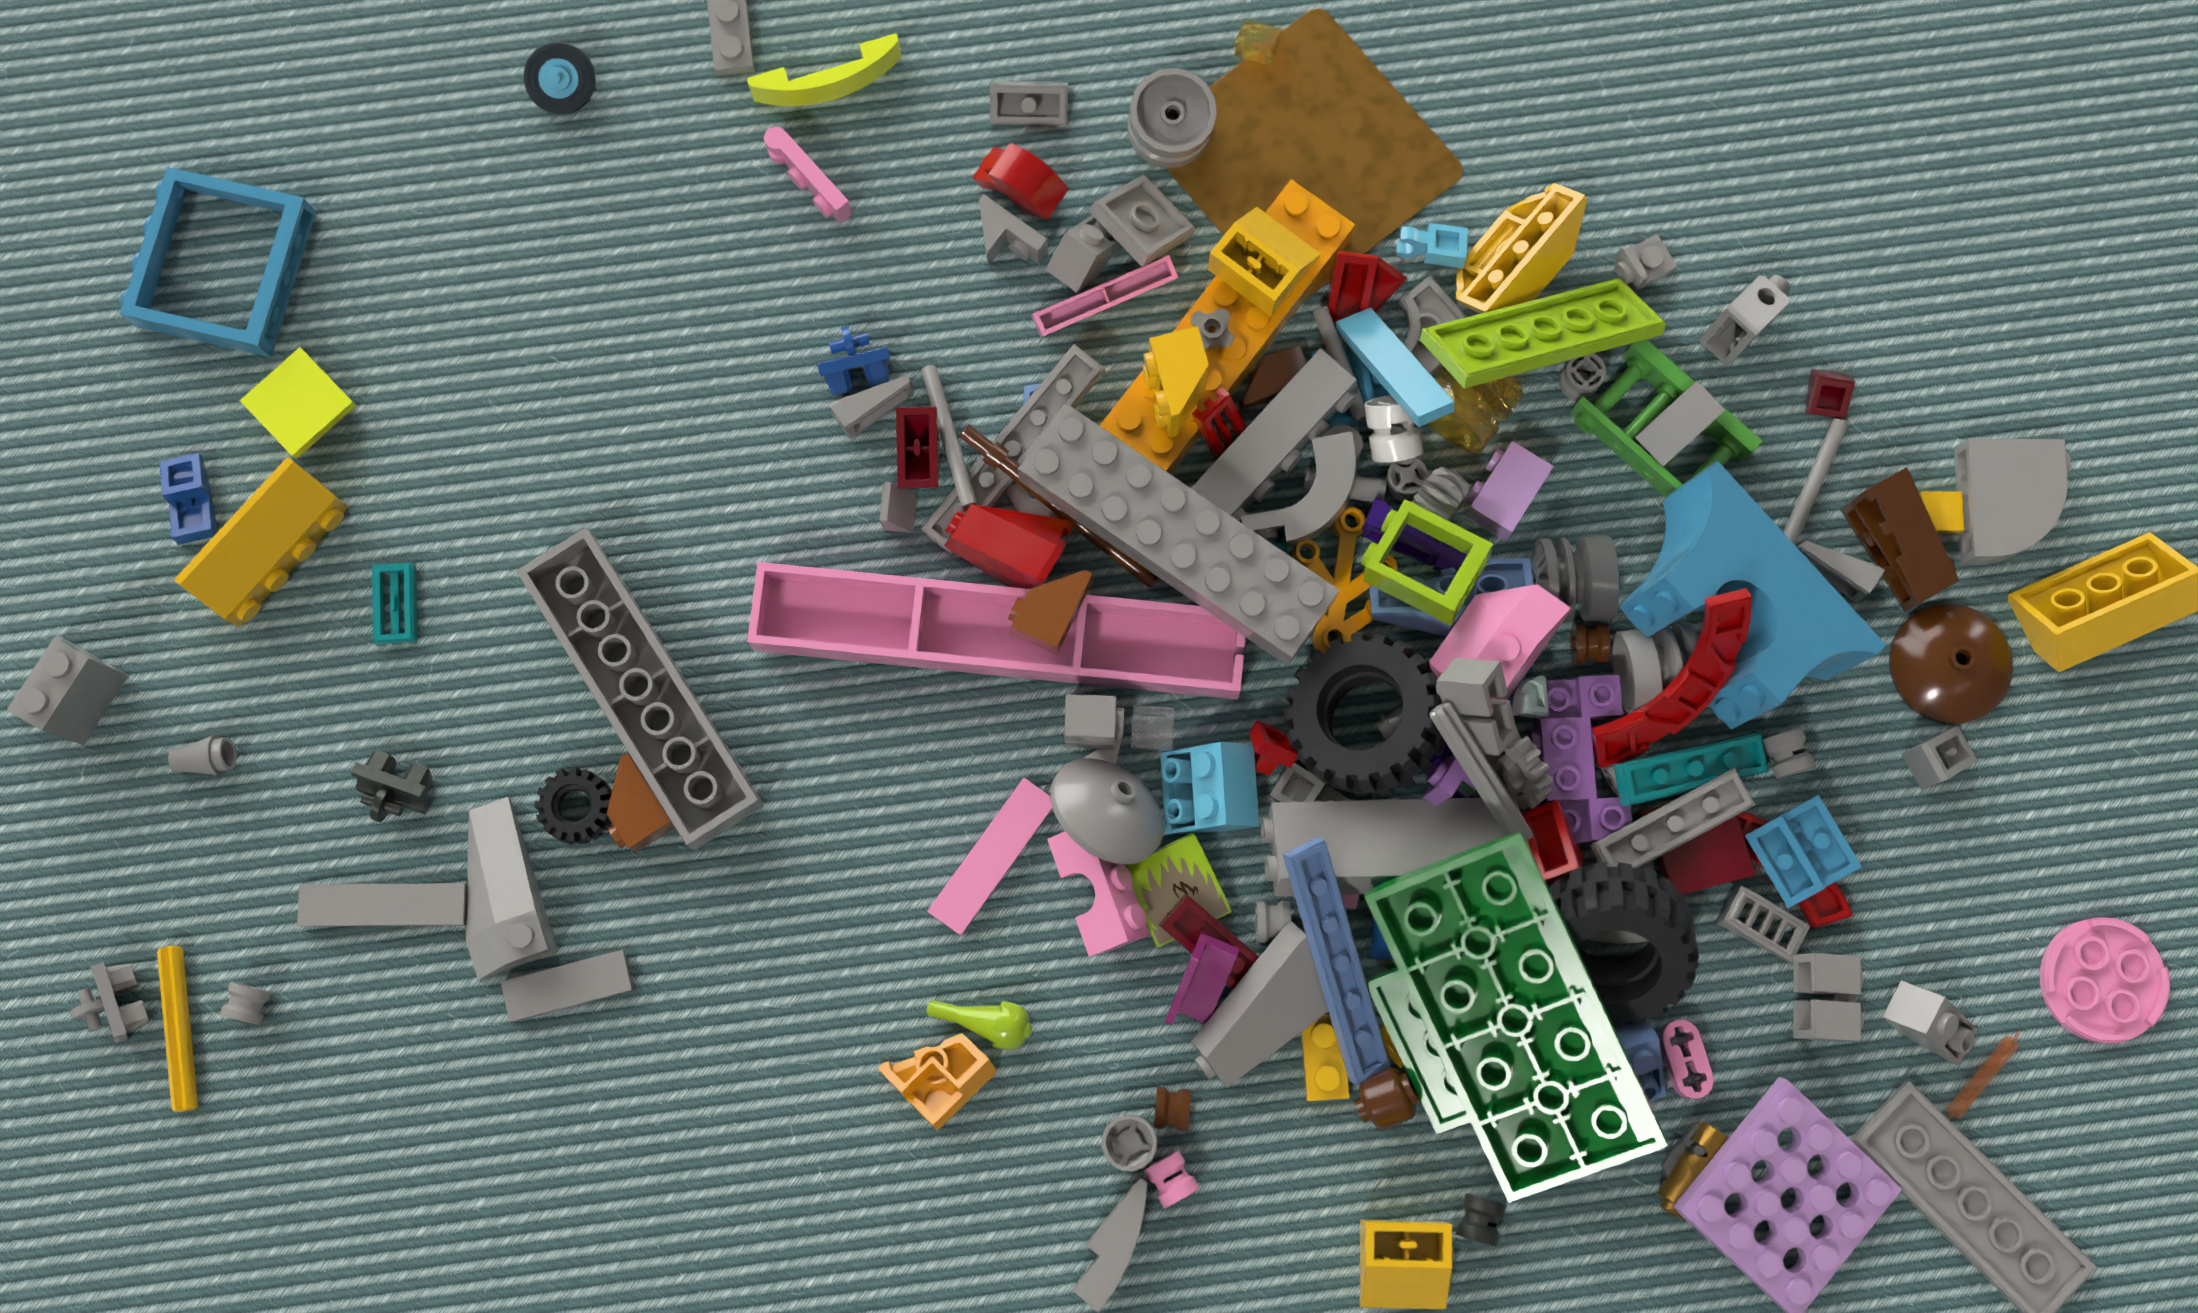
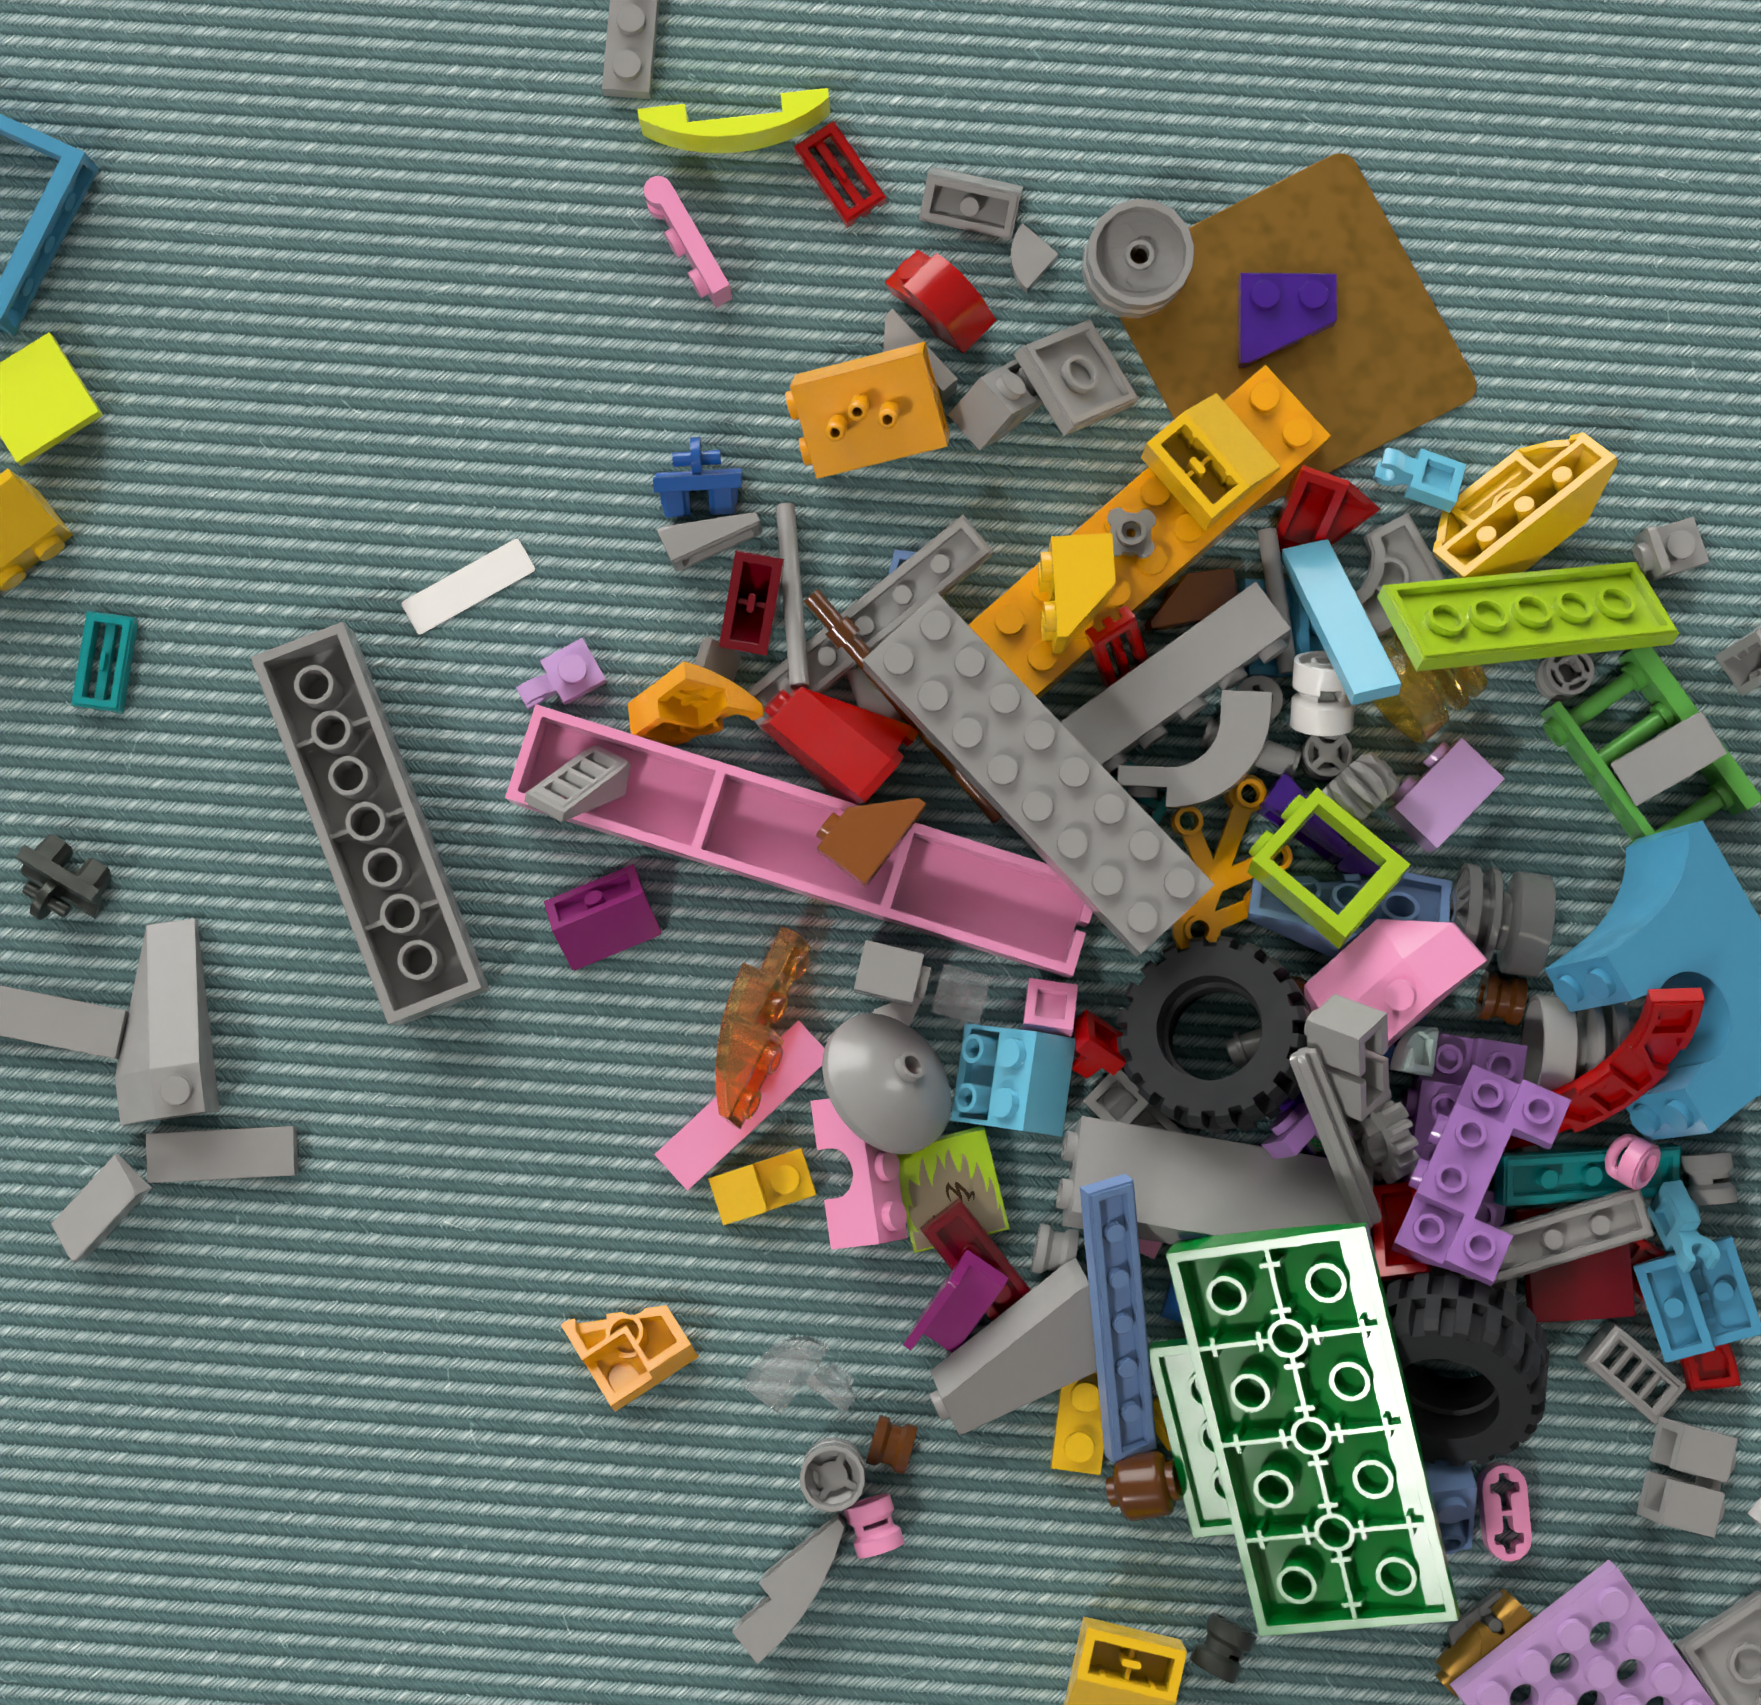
camera: 15 degrees right, 5 degrees up
black wheel [523,42,596,114] -> none
black tyre [535,767,612,845] -> none
dark orange slope [607,753,675,853] -> none
lime piece [926,1000,1032,1050] -> none
bright pink piece [1031,255,1178,337] -> none
clear yellow slope [1234,20,1282,65] -> none
none -> light grey slope [51,1154,152,1263]
none -> white sticker [401,539,535,634]
none -> lavender plate [516,638,607,710]
none -> light grey slope [525,745,630,822]
none -> magenta panel [544,864,661,970]
none -> light orange slope [628,661,764,747]
none -> yellow slope [708,1148,817,1225]
none -> clear orange slope [715,926,810,1130]
none -> clear brick [740,1336,857,1415]
none -> light orange piece [785,342,950,479]
none -> red tile [794,121,886,228]
none -> light grey tile [1011,223,1058,294]
none -> bright pink tile [1022,978,1078,1037]
none -> dark purple wing [1238,273,1337,368]
none -> medium lavender bracket [1391,1064,1571,1286]
none -> bright pink tile [1604,1133,1661,1190]
none -> medium azure plate [1647,1180,1720,1273]

